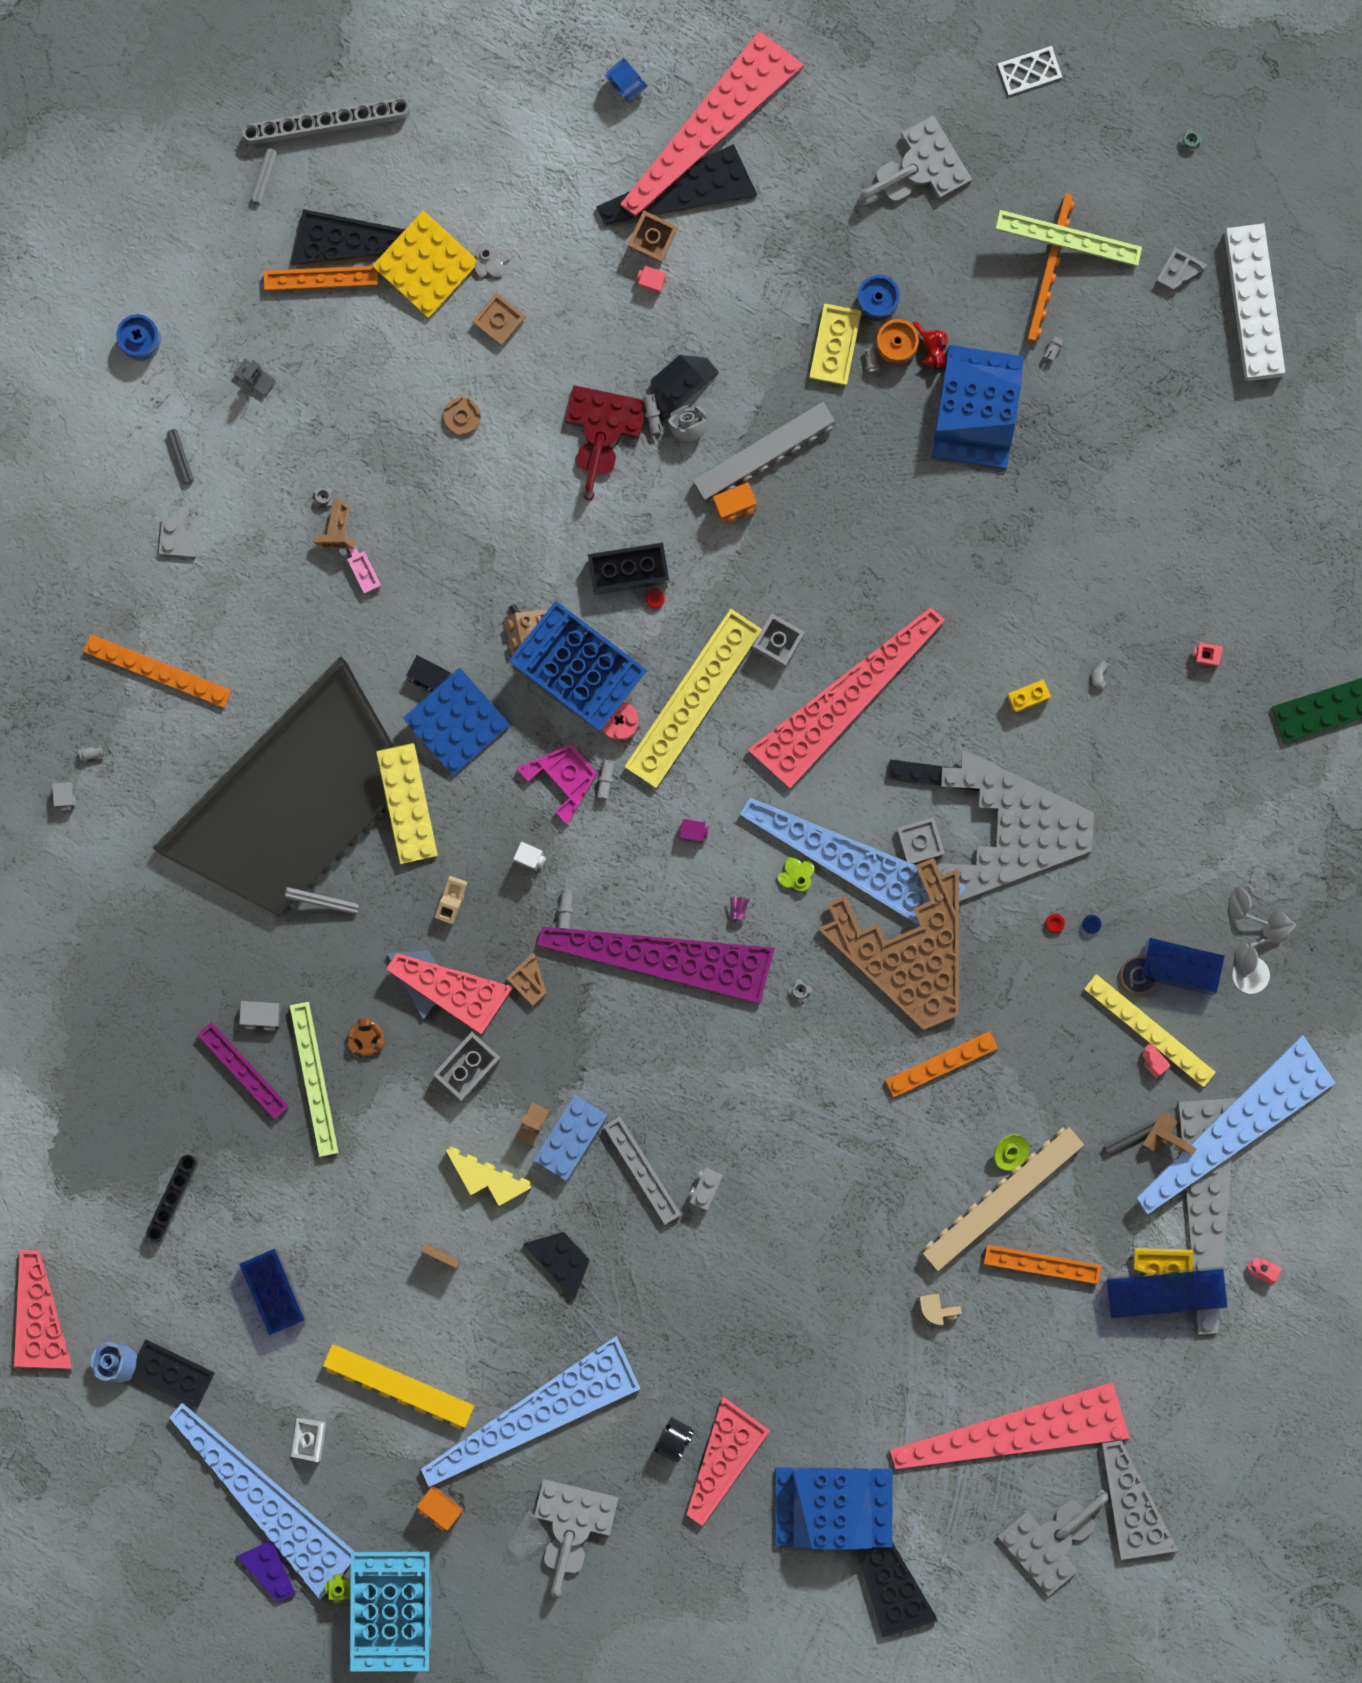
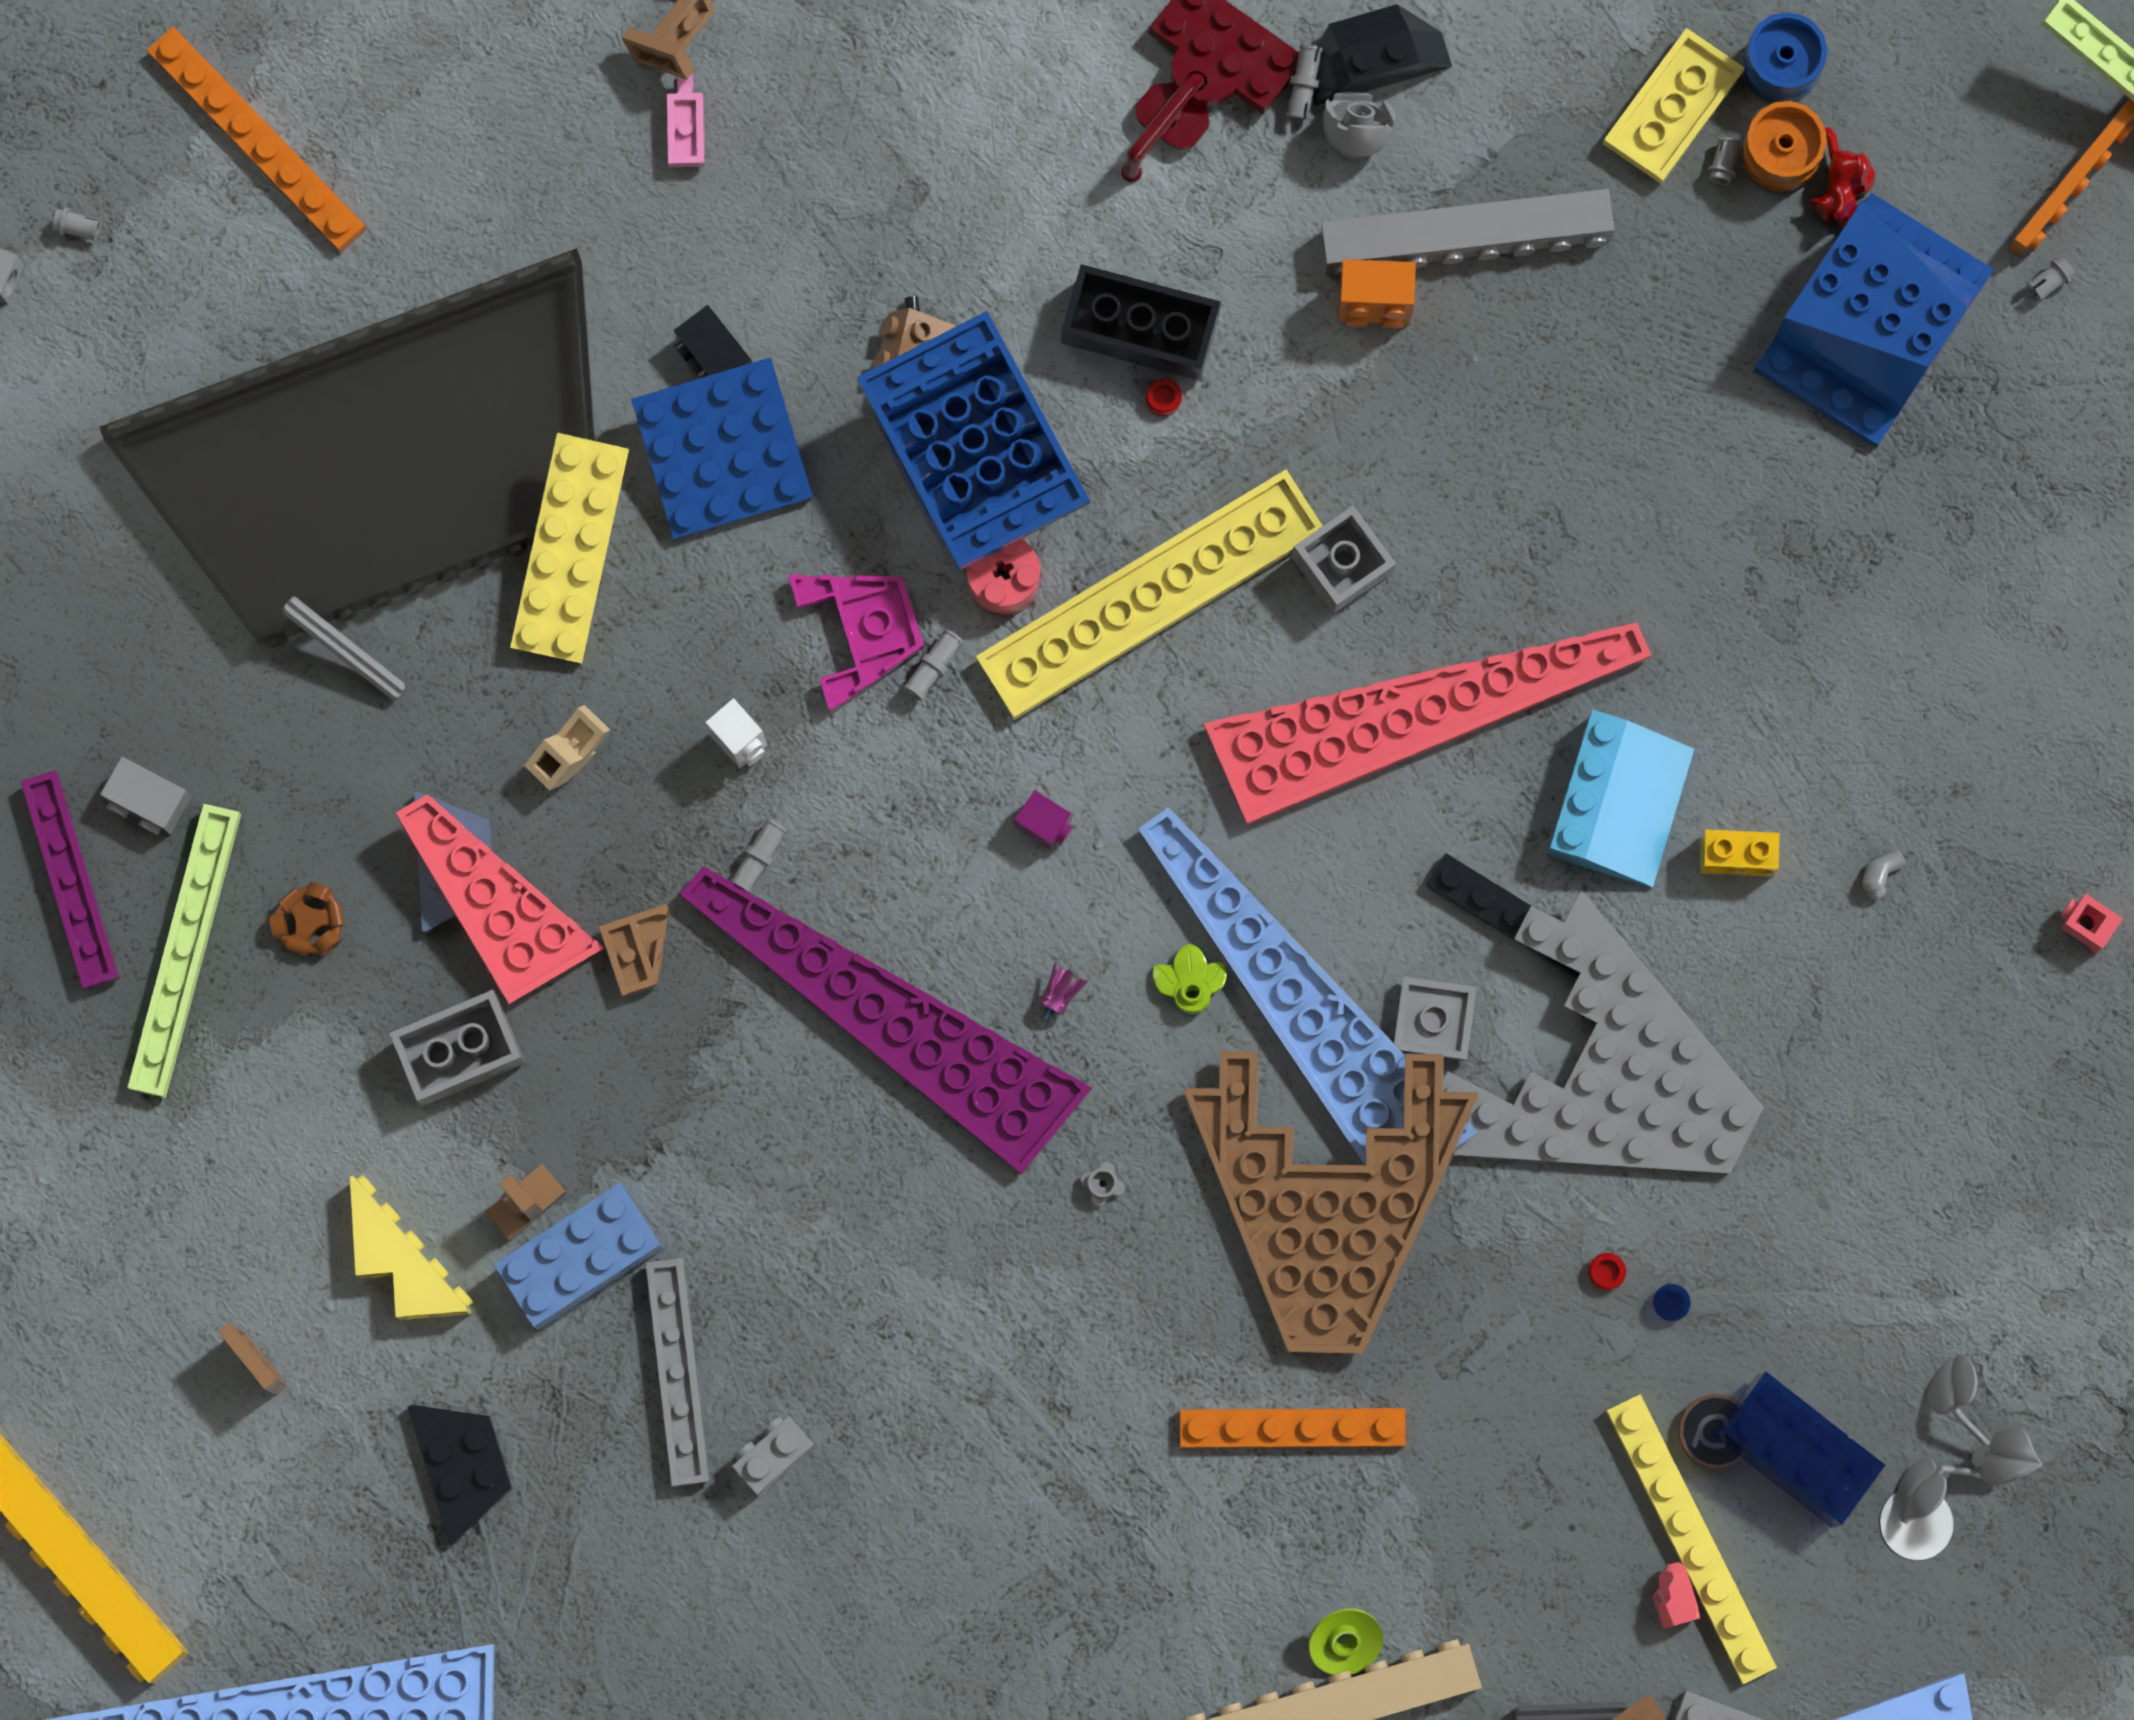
camera: 20 degrees right, 5 degrees down
none -> medium azure slope [1546,709,1694,888]

